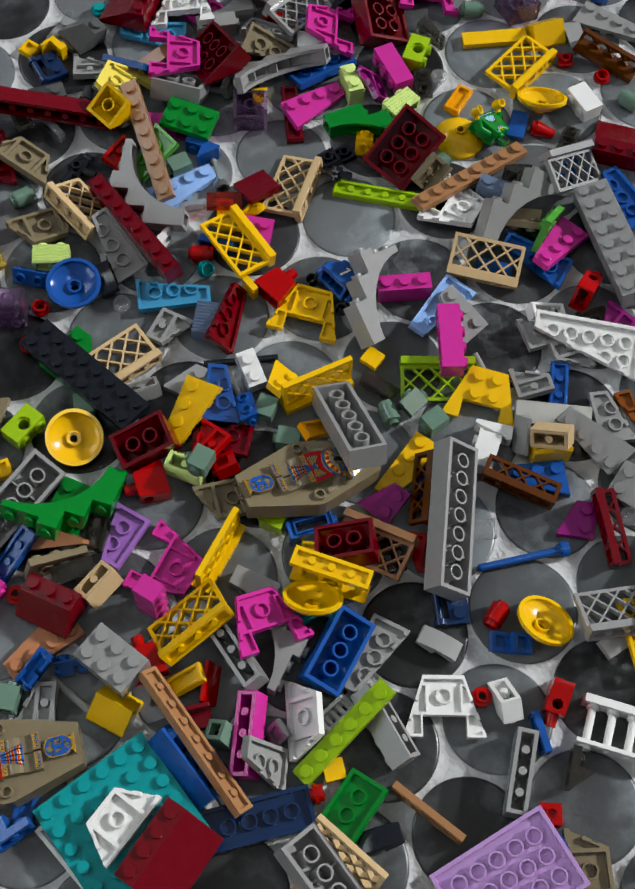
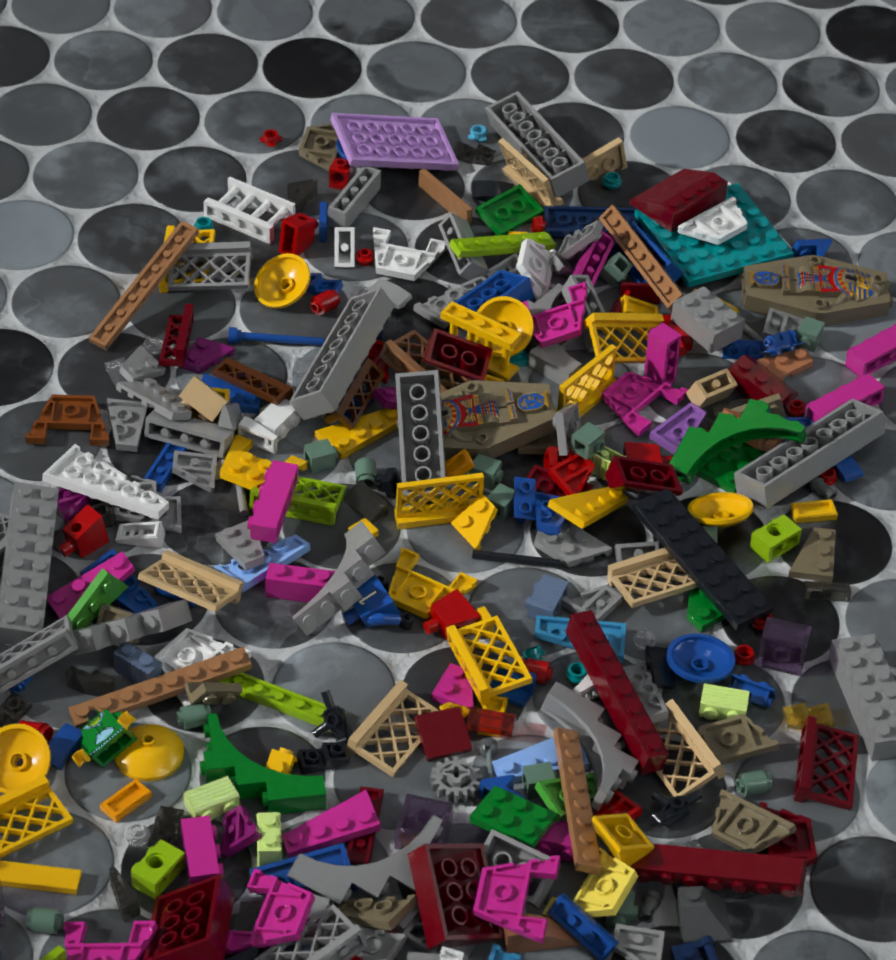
camera: 165 degrees left, 20 degrees down
dark red wing [204,282,247,355] -> none
white brick [235,348,267,392] -> none
dark red slope [361,103,446,191] -> none
sand green brick [398,387,429,419] -> none
none -> black tile [375,468,402,498]
none -> light grey gear [430,756,482,803]
none -> light grey wing [553,402,580,456]

